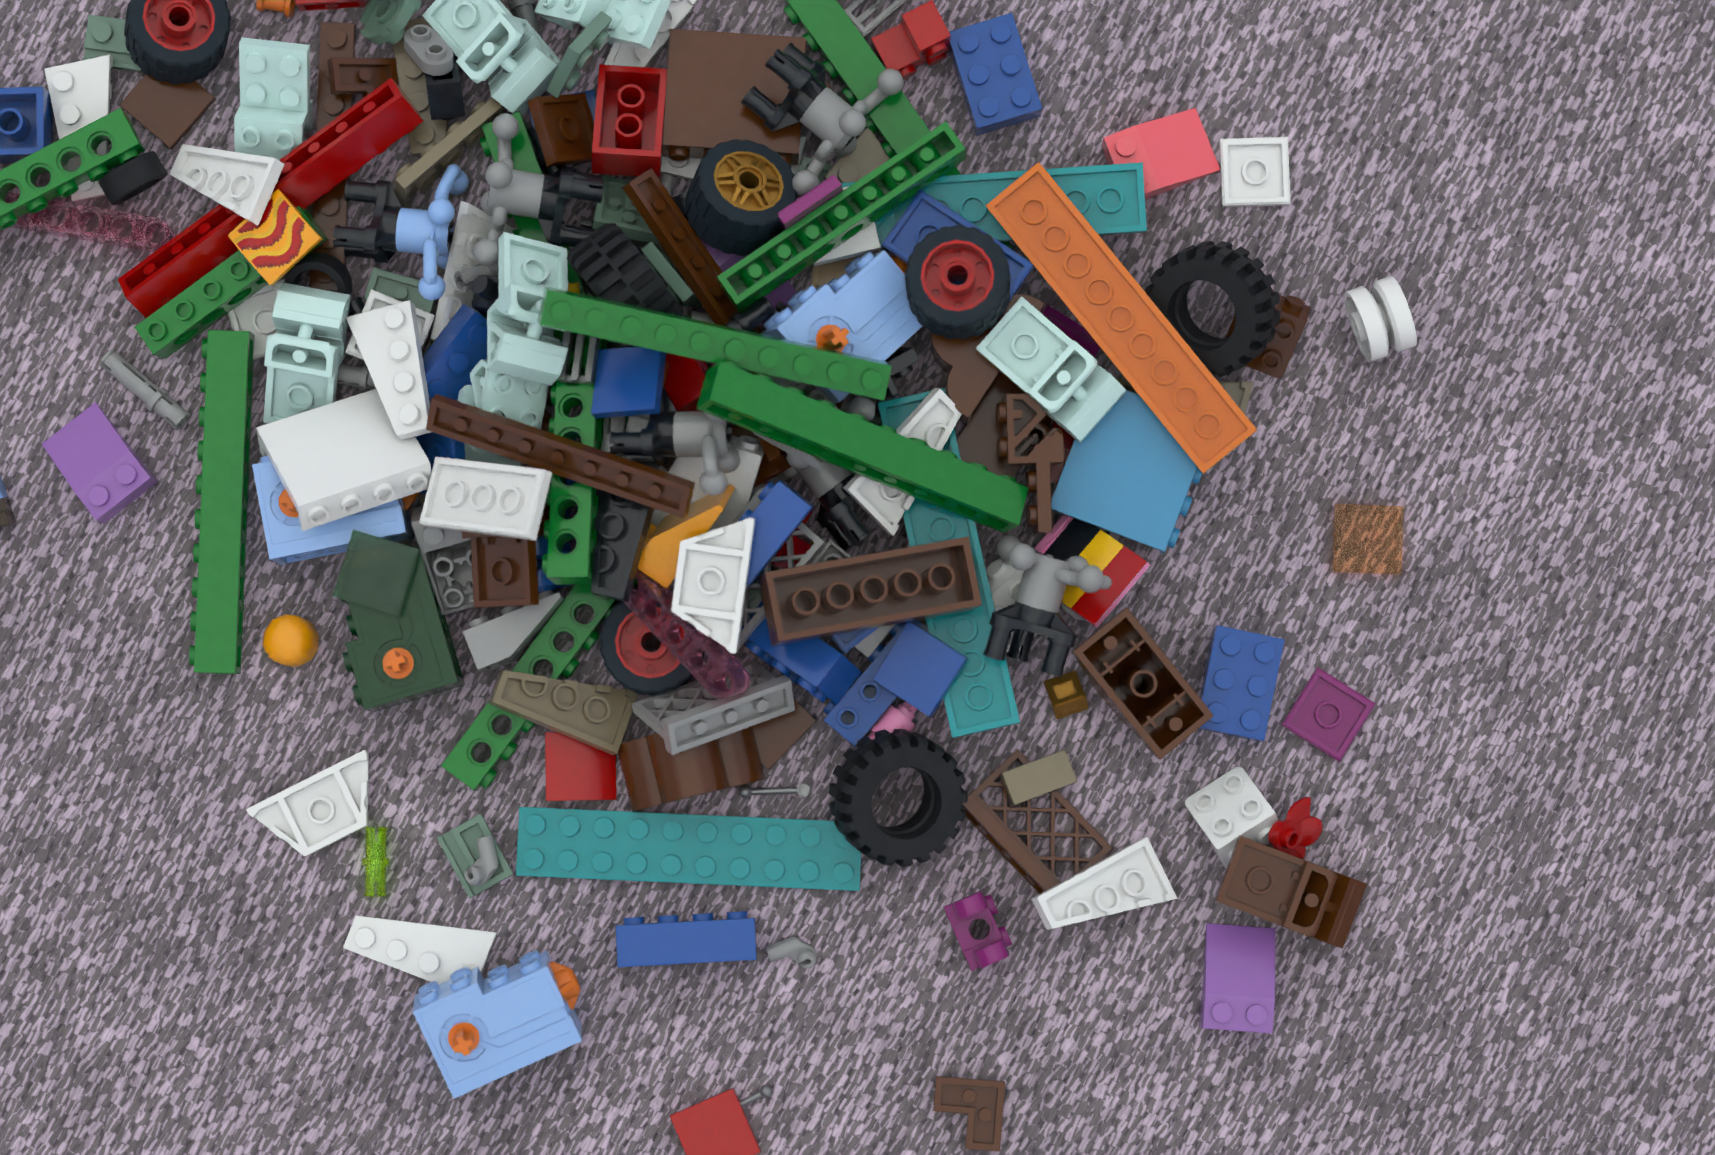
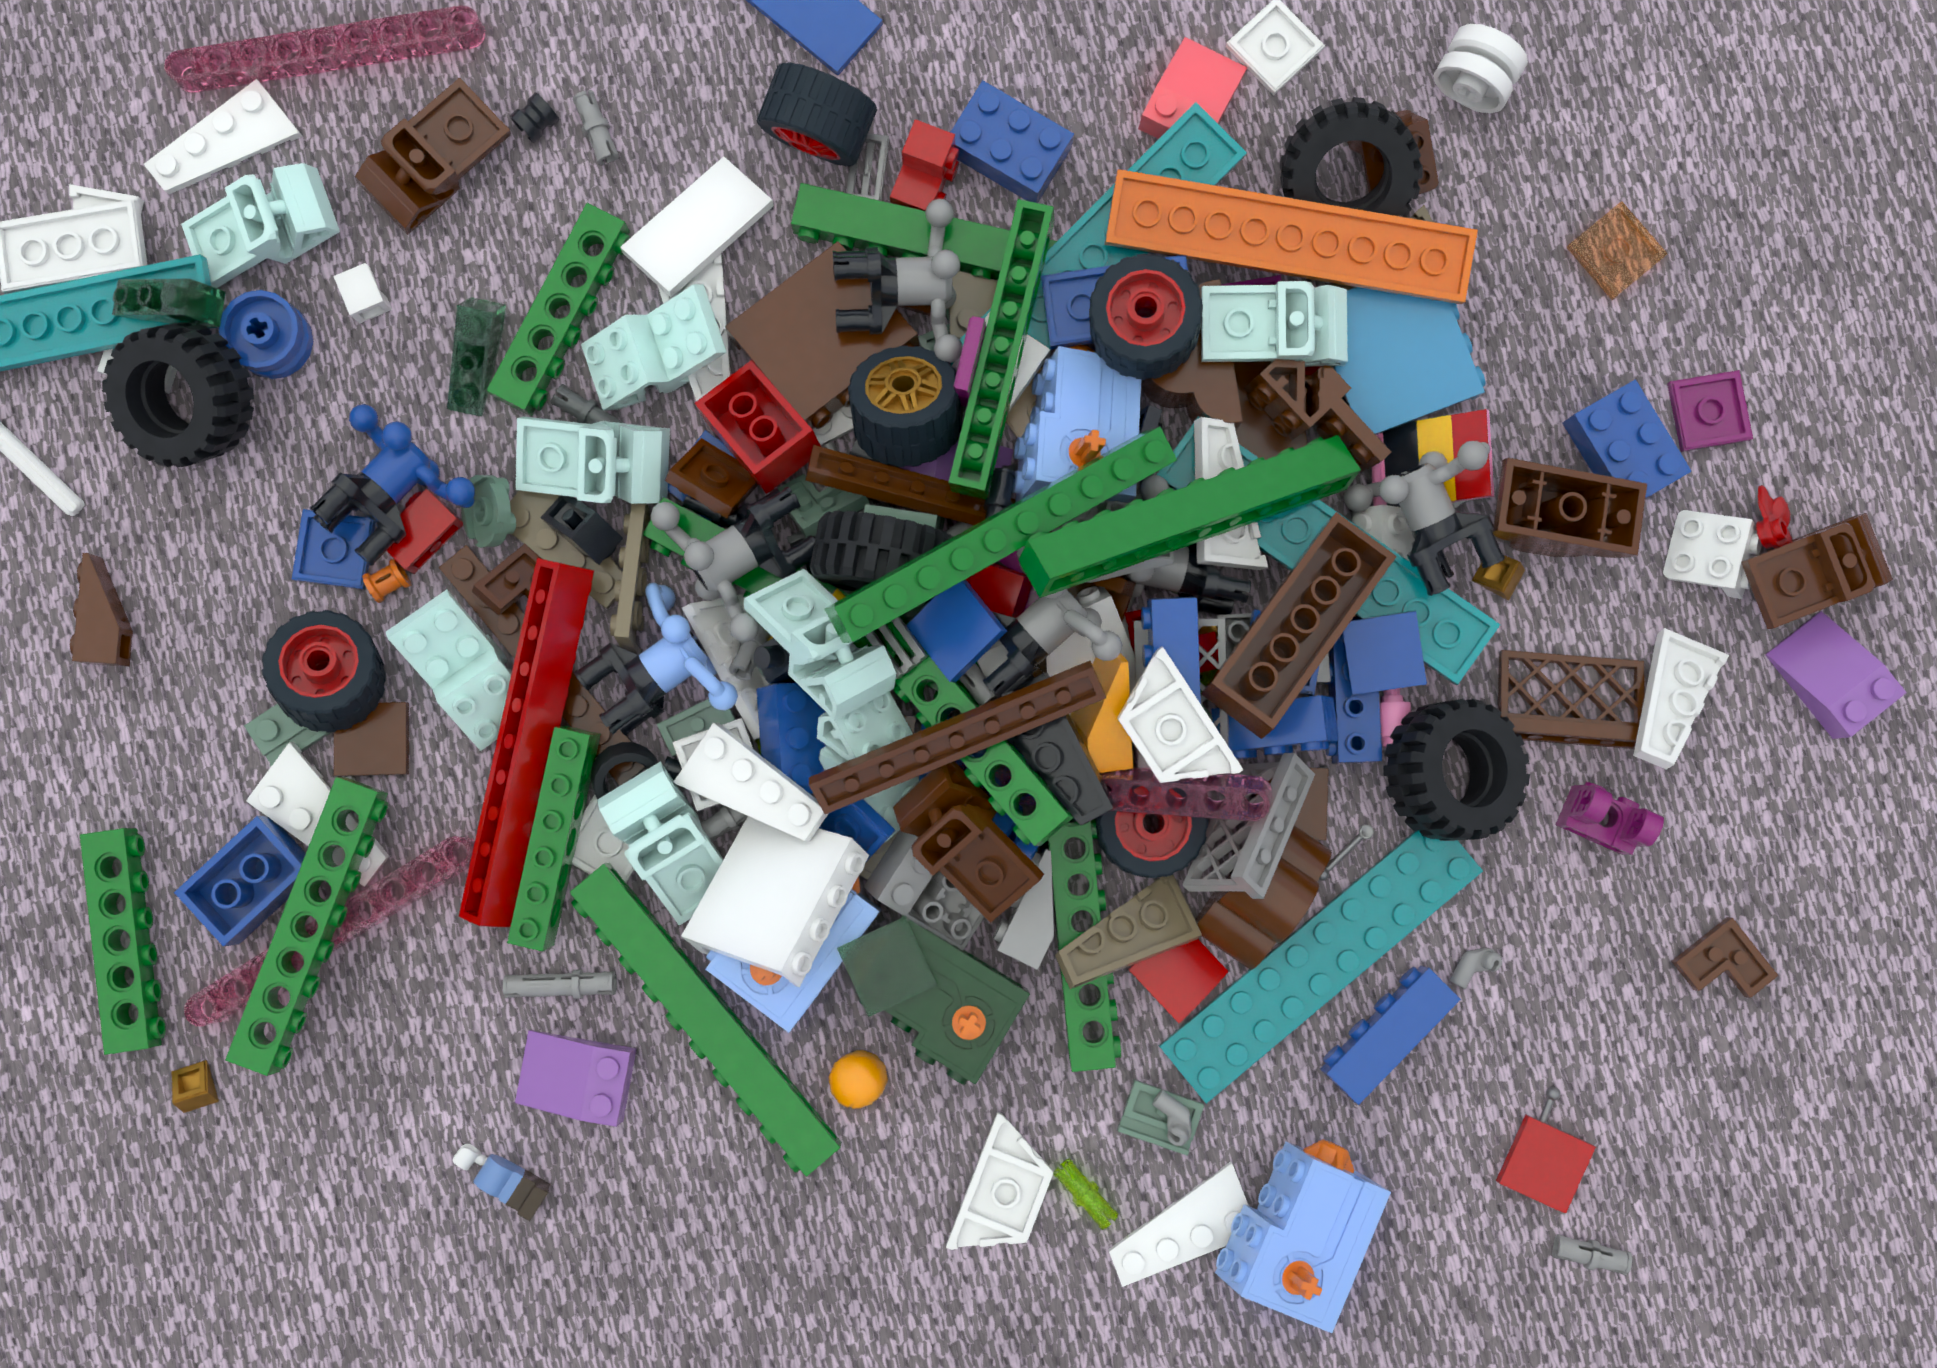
camera: 50 degrees left, 0 degrees up
black tyre [98,151,168,205] -> none
white wing [170,144,284,226] -> none
slope [228,189,323,286] -> none
light grey plate [404,24,454,76] -> none
white tile [419,457,552,541] -> none
sand green plate [546,11,612,98] -> none
dark tan tile [1000,750,1077,806] -> none

